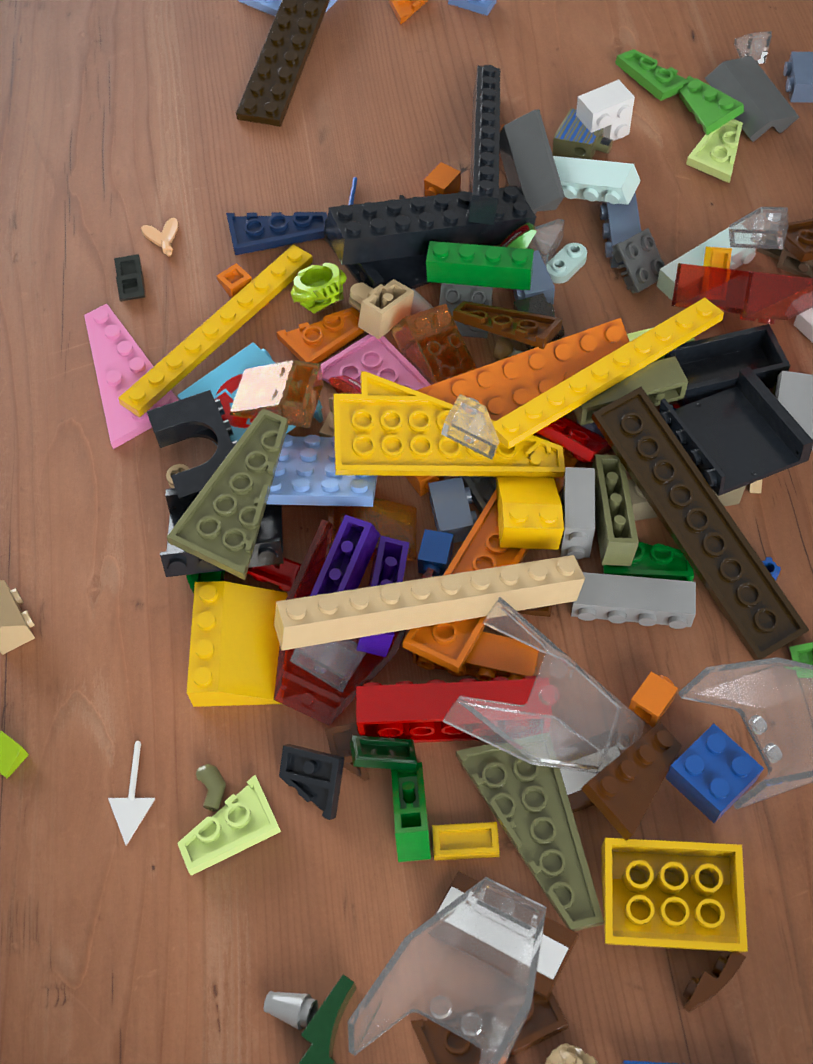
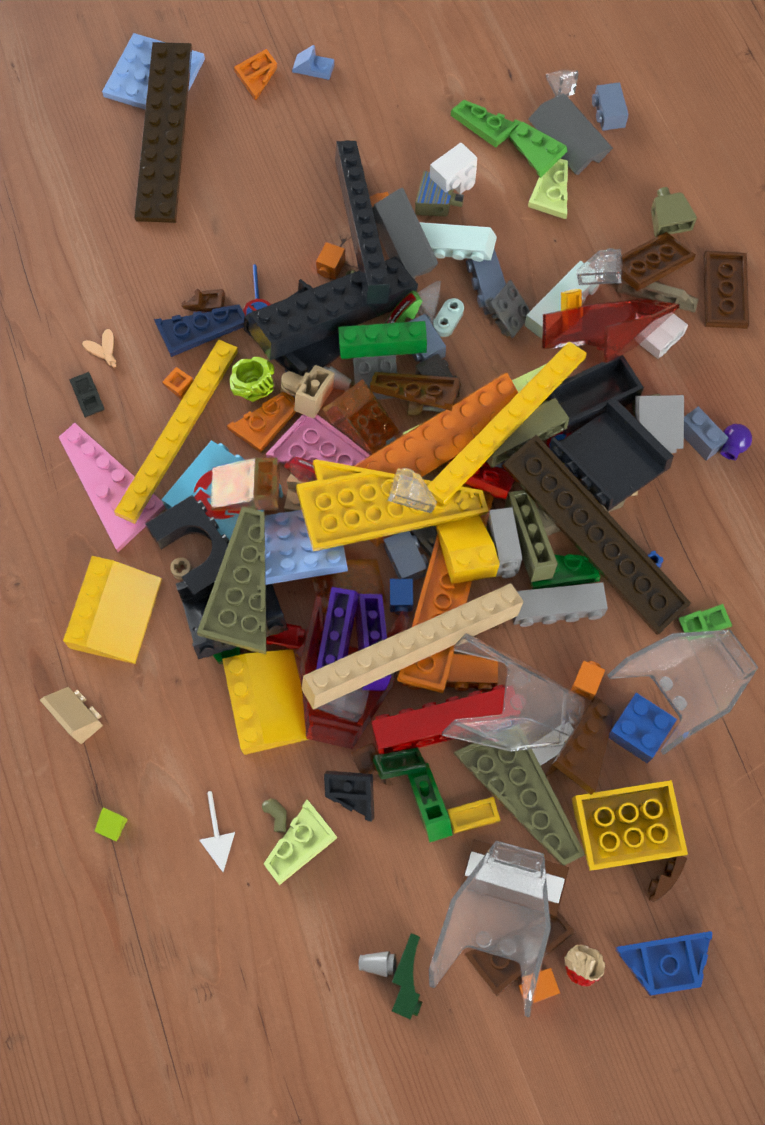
camera: 15 degrees left, 10 degrees up
none -> yellow slope [63,556,162,664]
none -> reddish brown slope [181,289,225,312]

